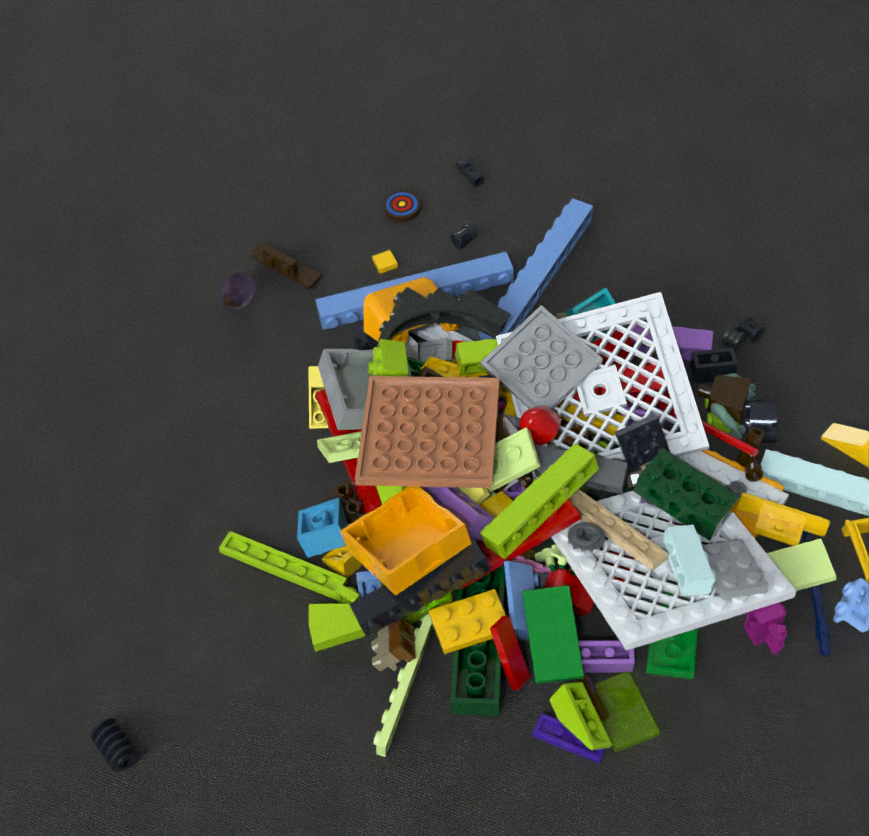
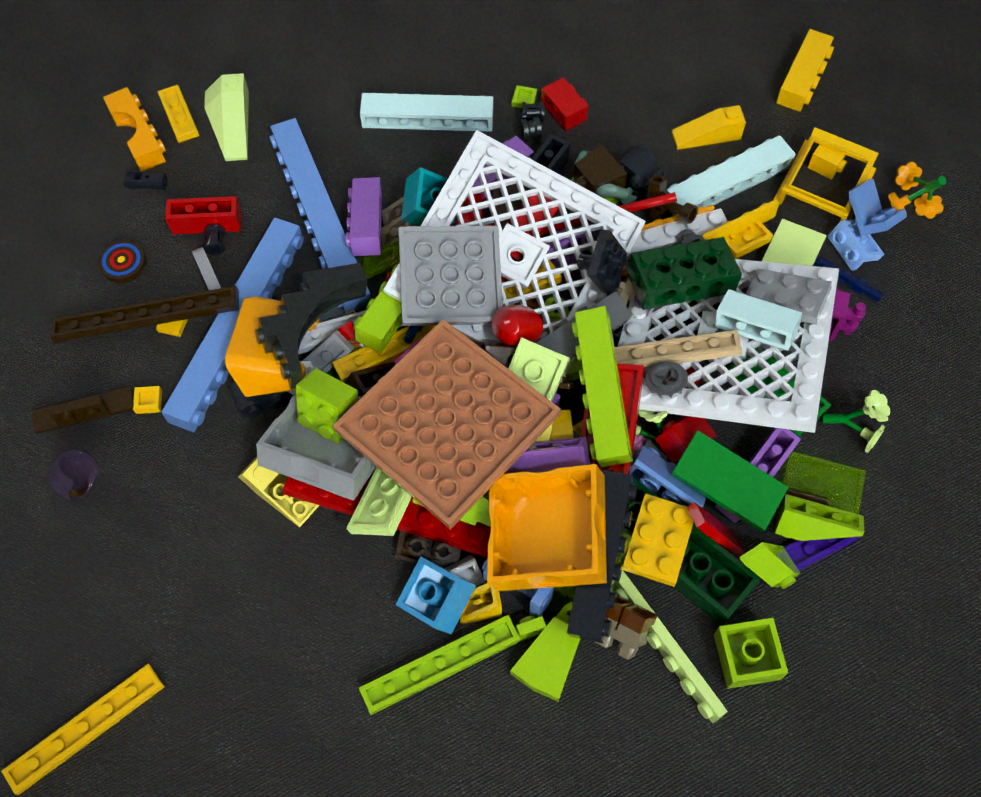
camera: 55 degrees left, 10 degrees up
none -> yellow tile [1,663,165,795]
none -> dark brown tile [50,286,239,343]
none -> light orange arch [103,87,166,172]
none -> yellow plate [133,386,162,414]
none -> yellow tile [157,85,199,143]
none -> red brick [165,196,242,235]
none -> light grey beam [192,247,221,290]
none -> yellowish green wedge [204,73,249,161]
none -> medium lavender brick [346,177,382,256]
none -> light aqua brick [360,93,493,132]
none -> lime tile [512,85,537,108]
none -> red brick [541,77,589,131]
none -> lime brick [714,618,788,689]
none -> lime slope [739,542,801,589]
none -> yellowish green plant [823,390,890,453]

